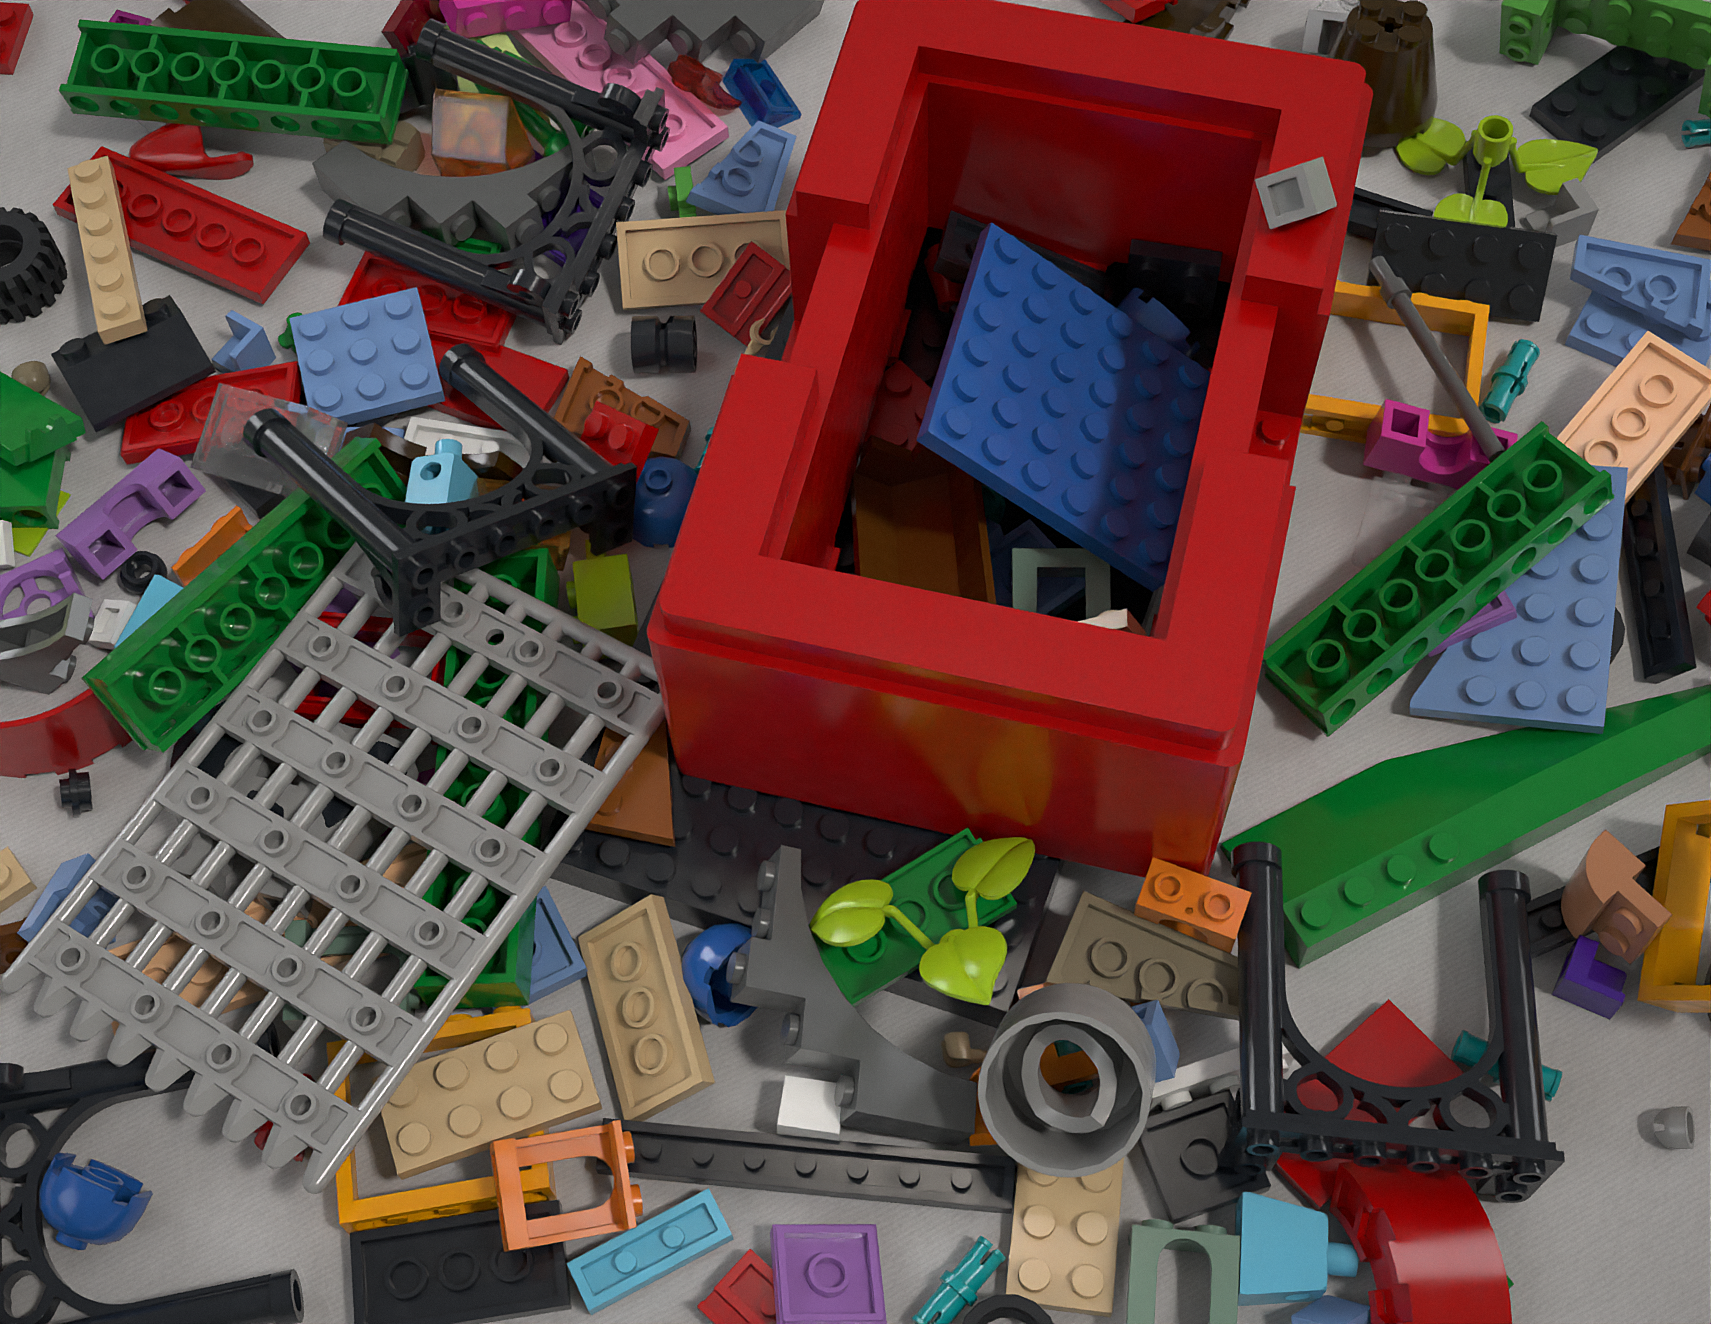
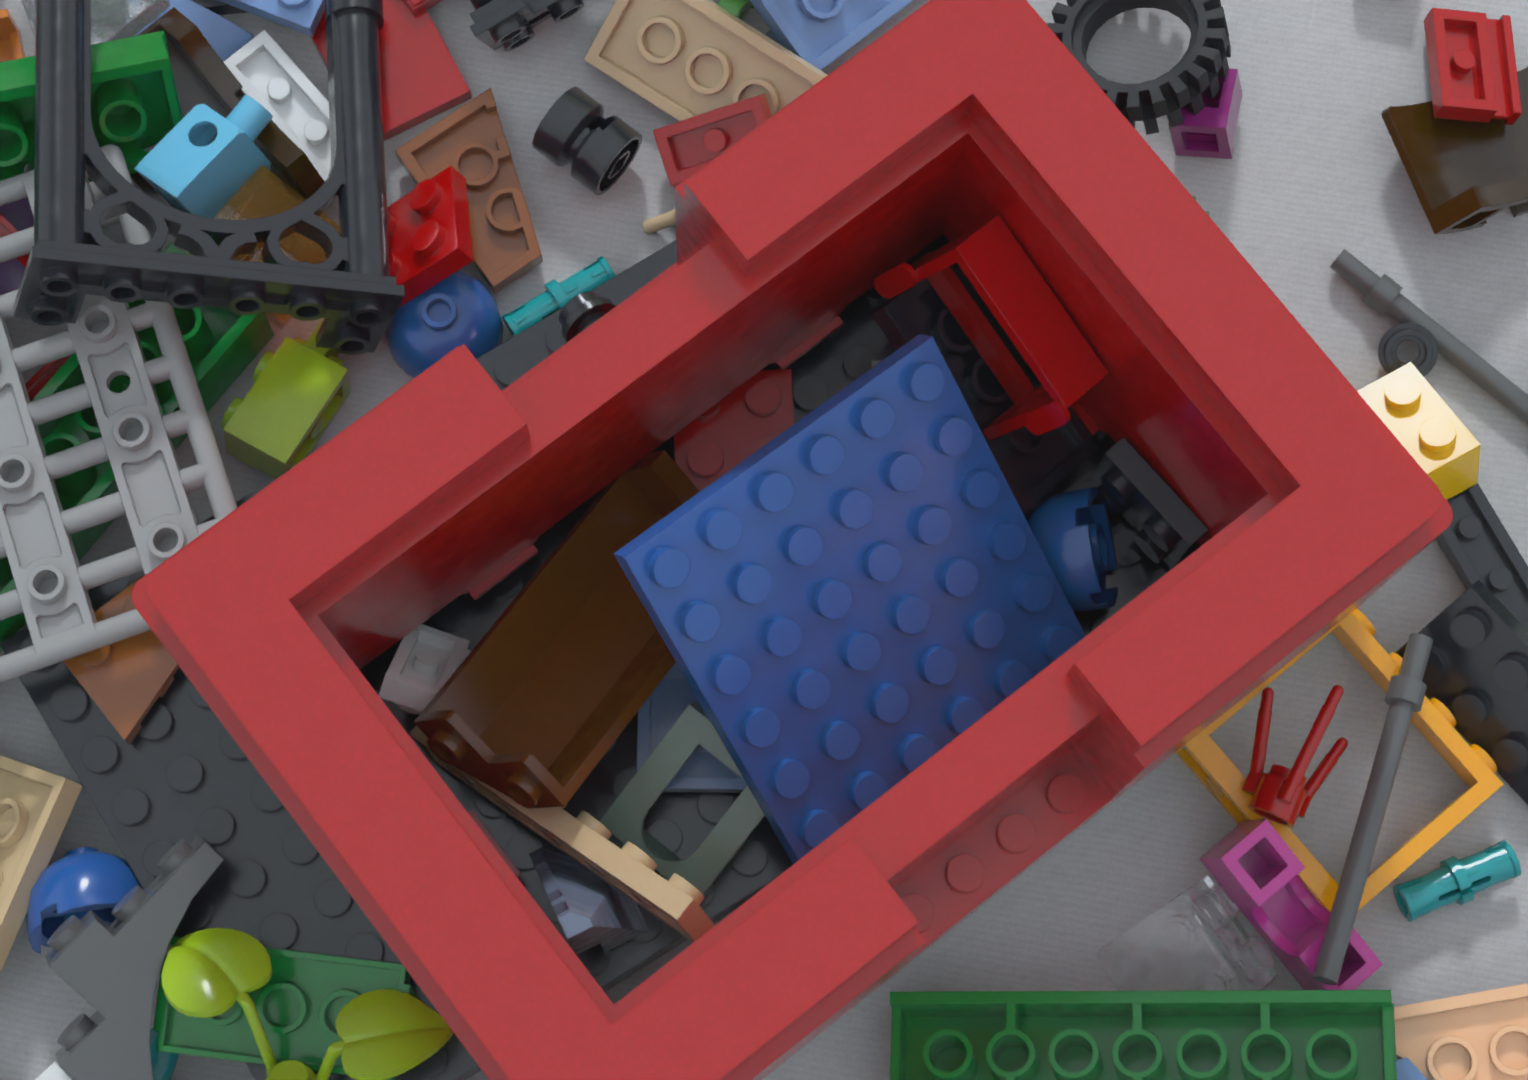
camera: 30 degrees right, 15 degrees up
light grey panel [1255,157,1337,229] -> none
none -> red piece [874,214,1109,441]
none -> red plant [1242,685,1348,827]

